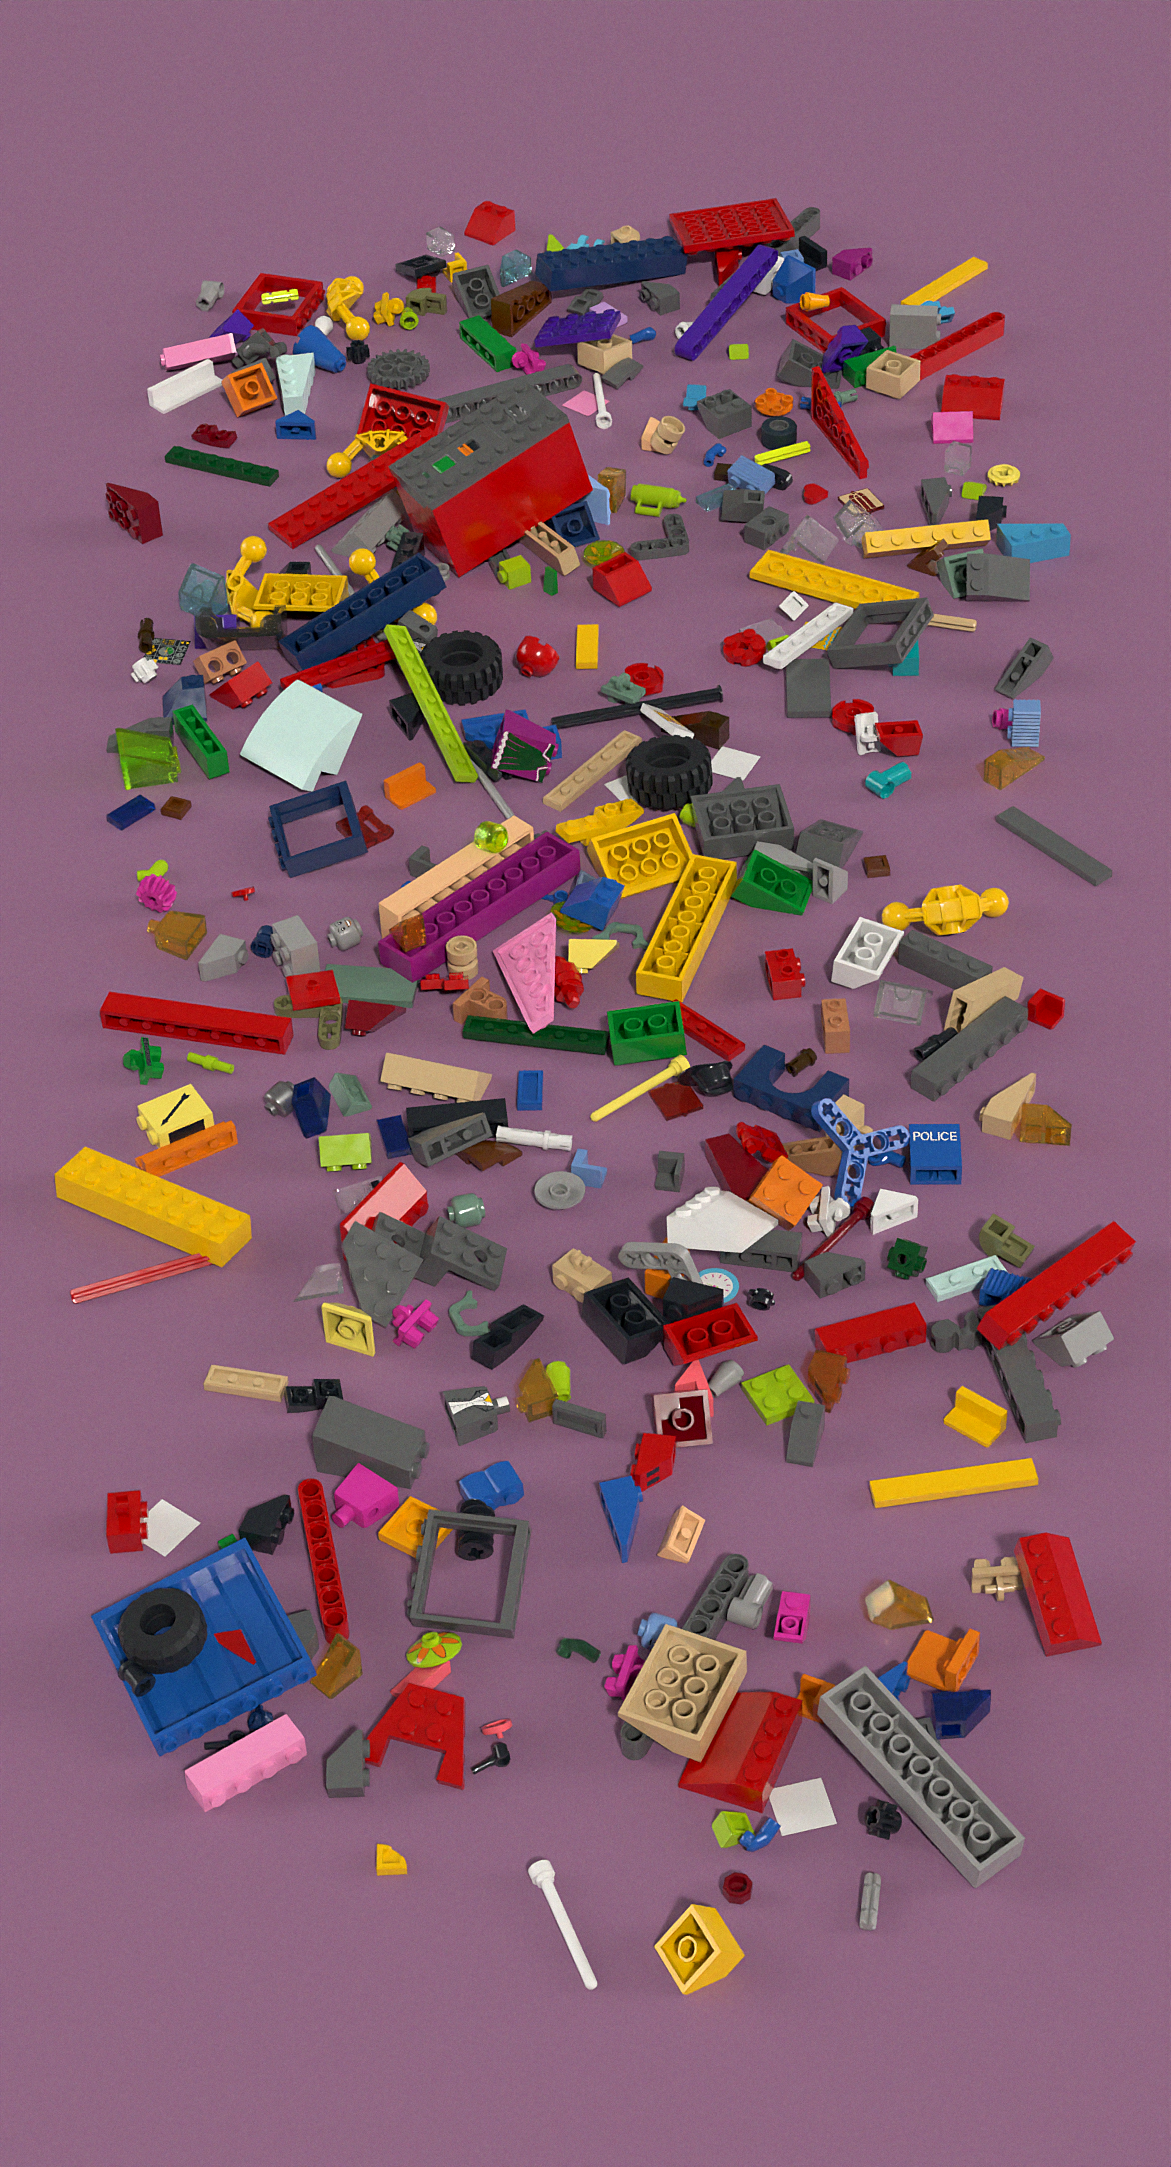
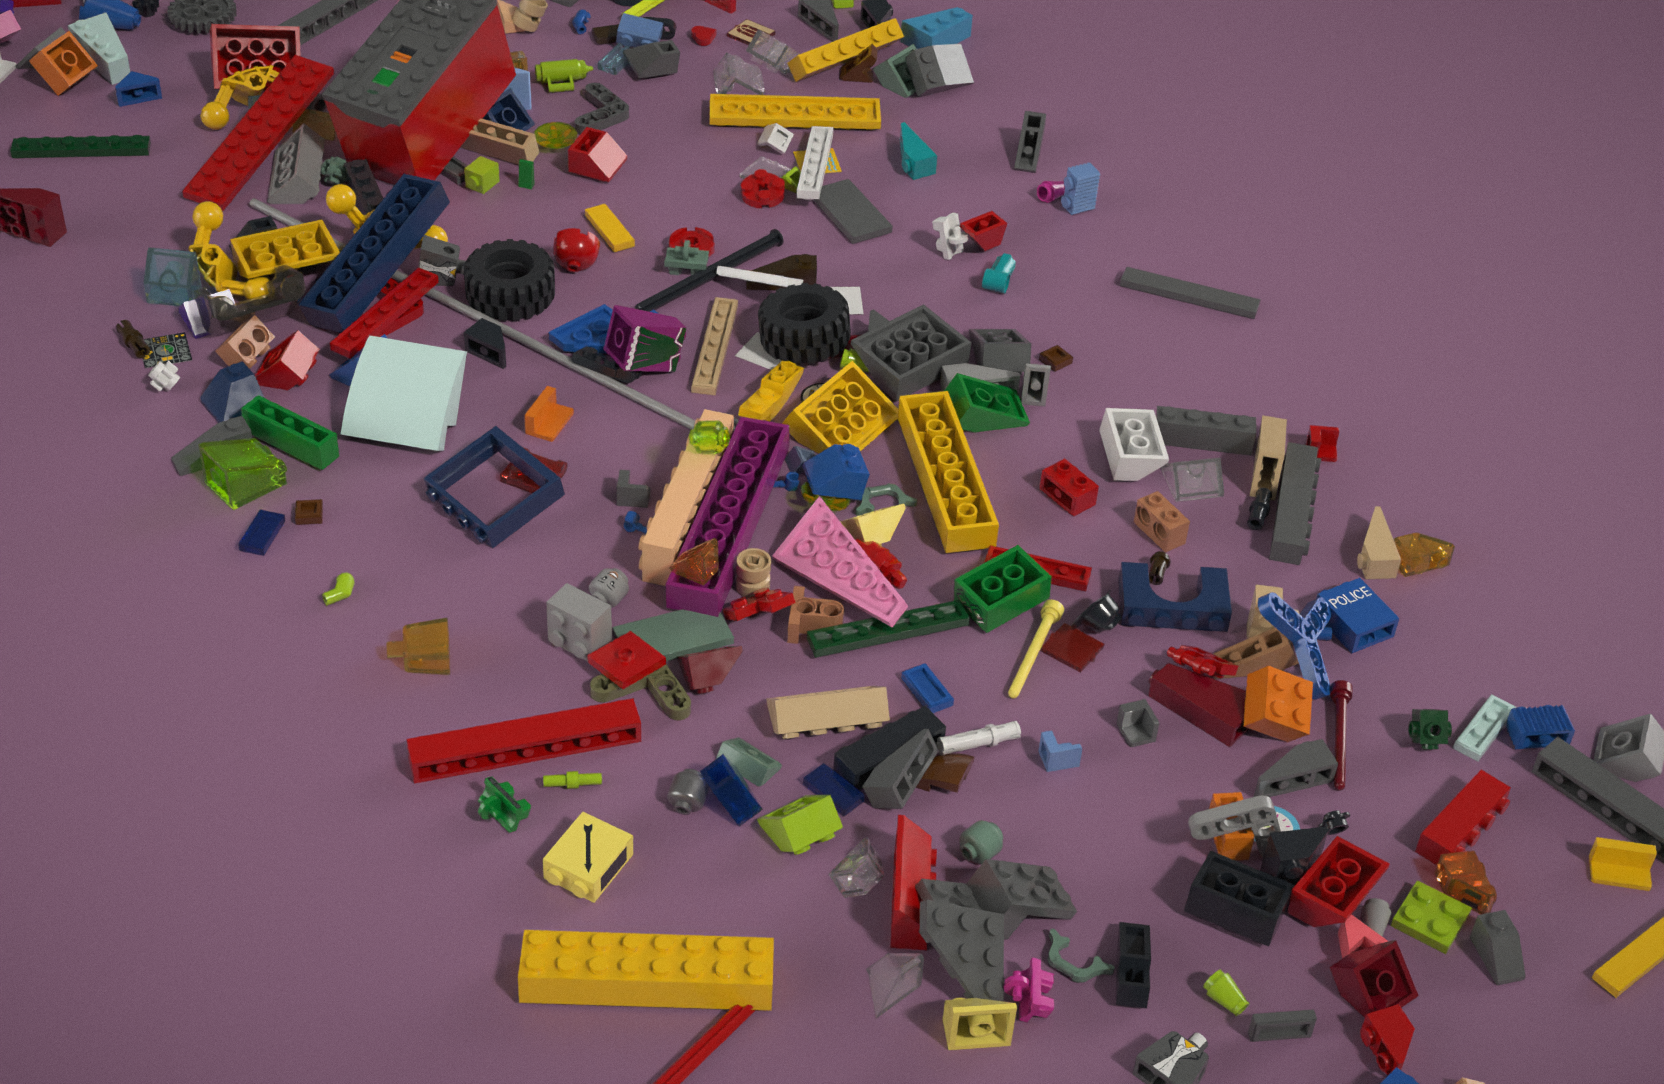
camera: 35 degrees left, 0 degrees up
orange fence [134,1120,238,1177] -> none
dark pink gear [136,874,177,913] -> none
dark red slope [191,423,238,448] -> none
light grey slope [198,934,248,982] -> none
red piece [231,886,255,901] -> none
dark grey torso [232,328,287,369] -> none
dark blue wheel [250,925,275,958] -> none
lime plate [384,625,478,783] -> none
clear yellow slope [516,1358,558,1422] -> none
light grey dish [534,1171,585,1209] -> none
tan brick [552,1248,612,1302] -> none
white slope [667,1187,778,1253] -> none
dark grey brick [744,506,790,550] -> none
dark grey slope [804,1252,866,1299] -> none
white hips [807,1186,850,1238] -> none
dark grey window [827,597,934,669] -> none
red plate [832,699,875,736] -> none
white slope [870,1189,918,1235] -> none
yellow piece [882,884,1009,935] -> none
tan axle [927,614,977,632] -> none
dark grey leg [931,1310,982,1353] -> none
red brick [976,1221,1136,1351] -> none
olive brick [979,1213,1035,1268] -> none
clear yellow slope [983,747,1045,790] -> none

